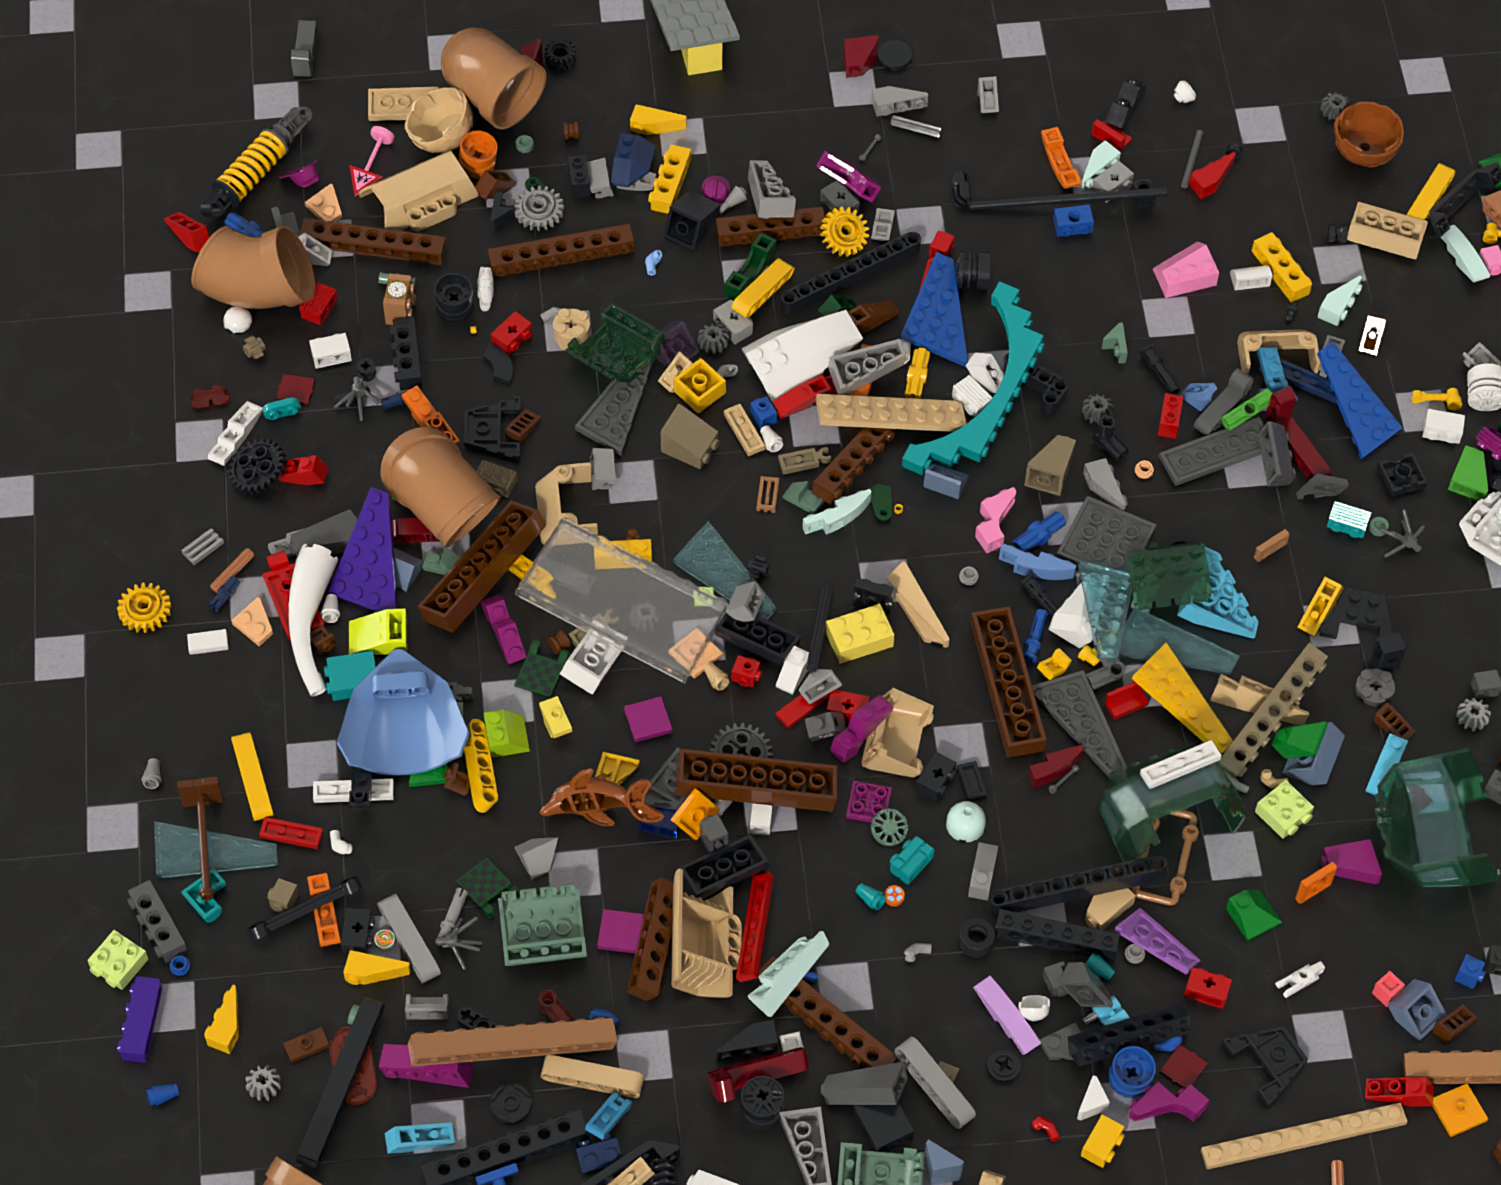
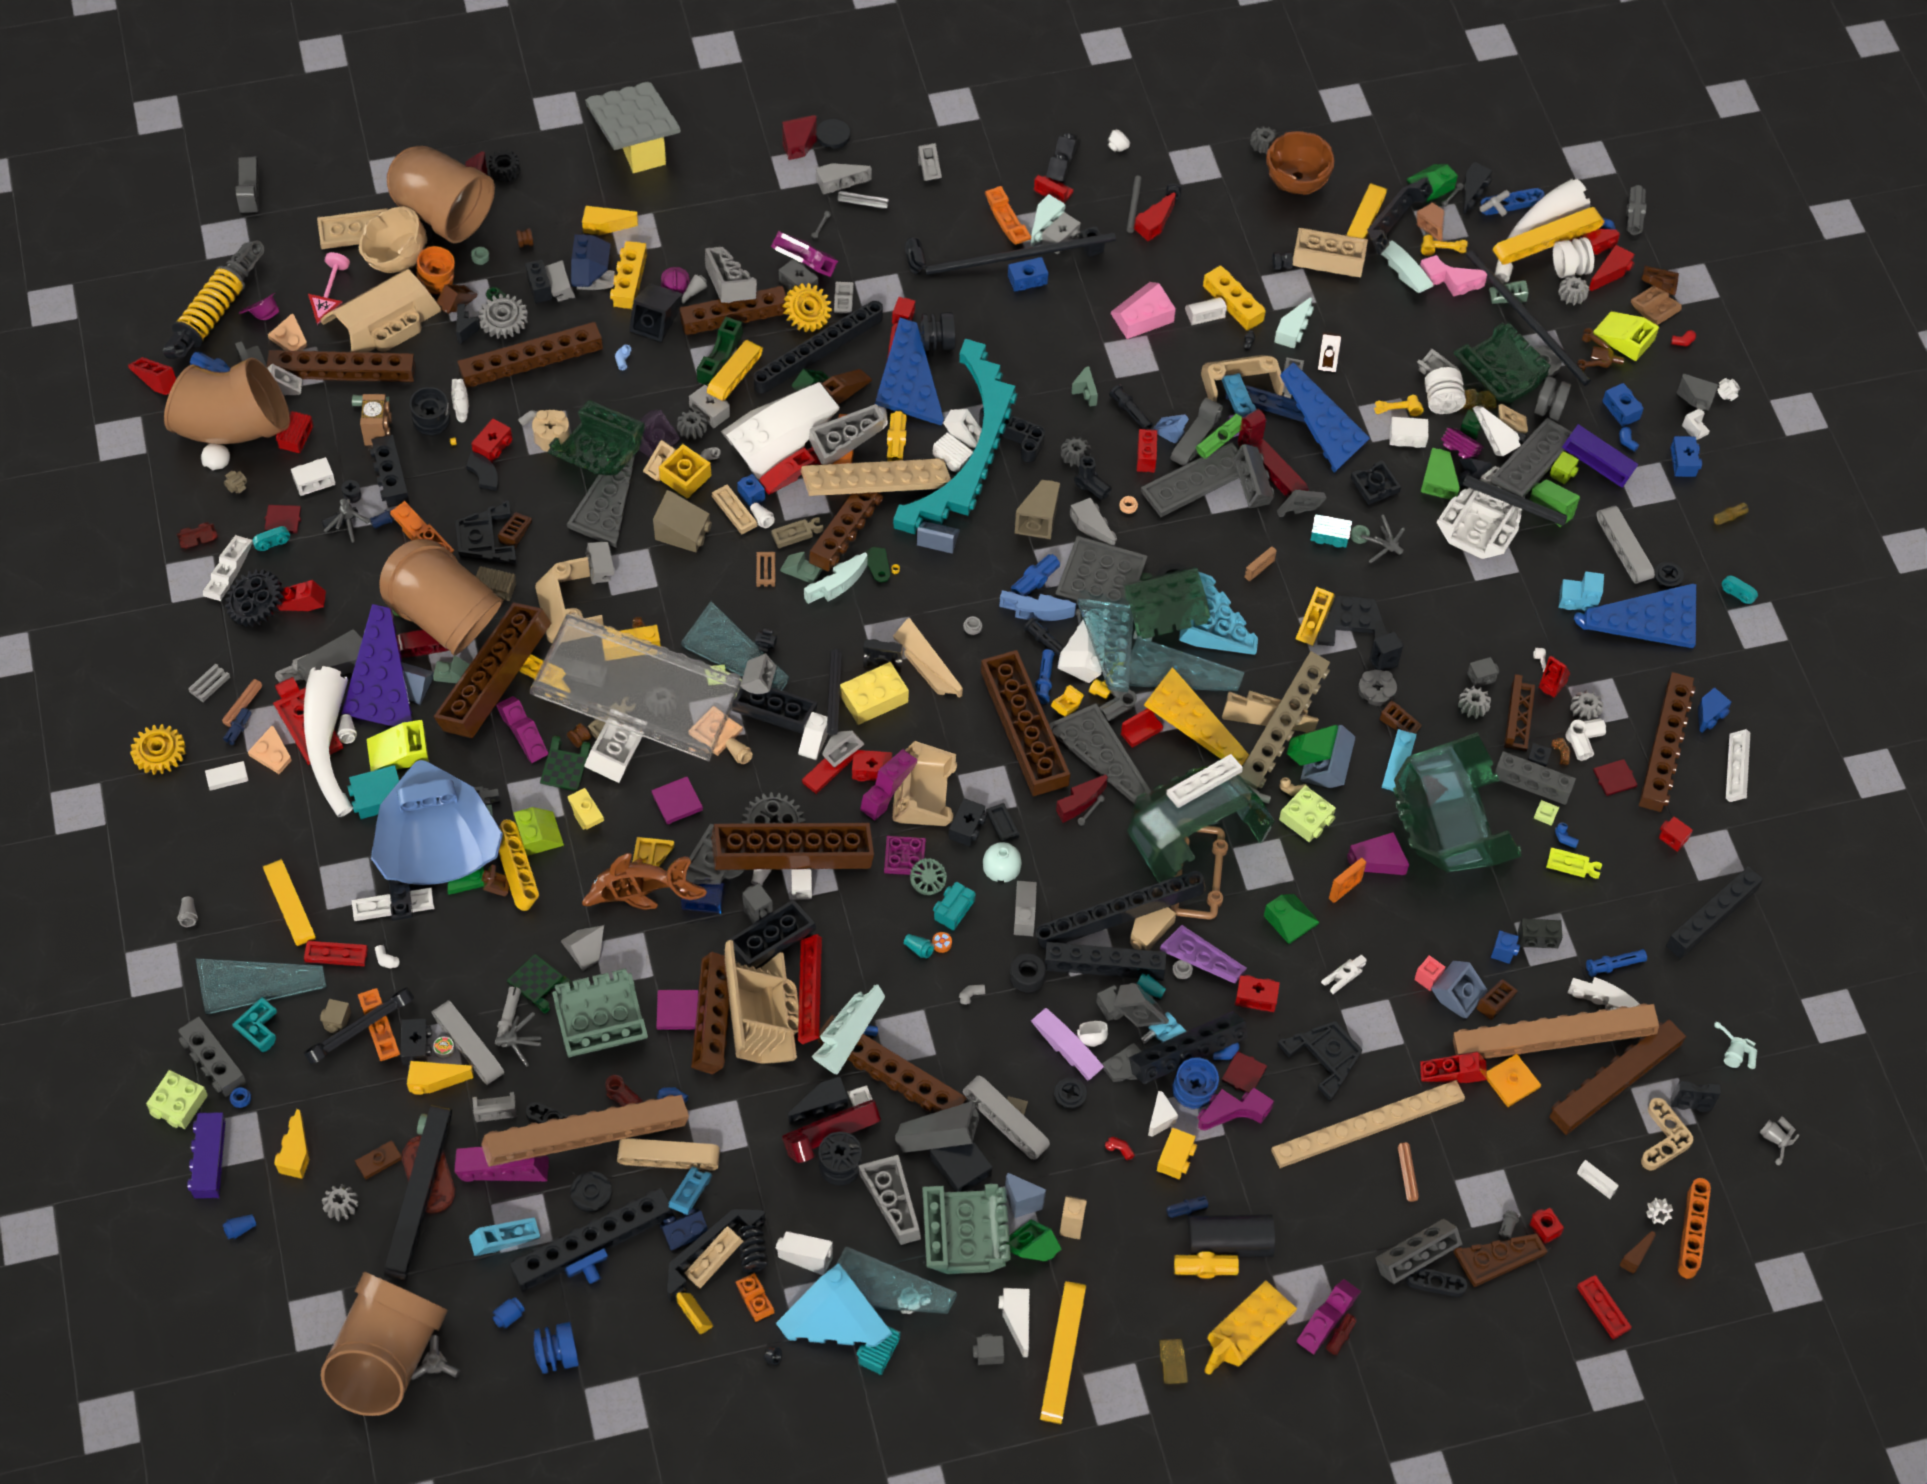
camera: 10 degrees left, 0 degrees up
reddish brown tile [177,777,223,901] -> none
reddish brown bracket [310,625,336,655] -> none
light orange plate [670,788,720,840] -> none
red brick [731,655,762,688] -> none
dark grey torso [805,712,847,742] -> none
bright pink arch [975,487,1016,553] -> none

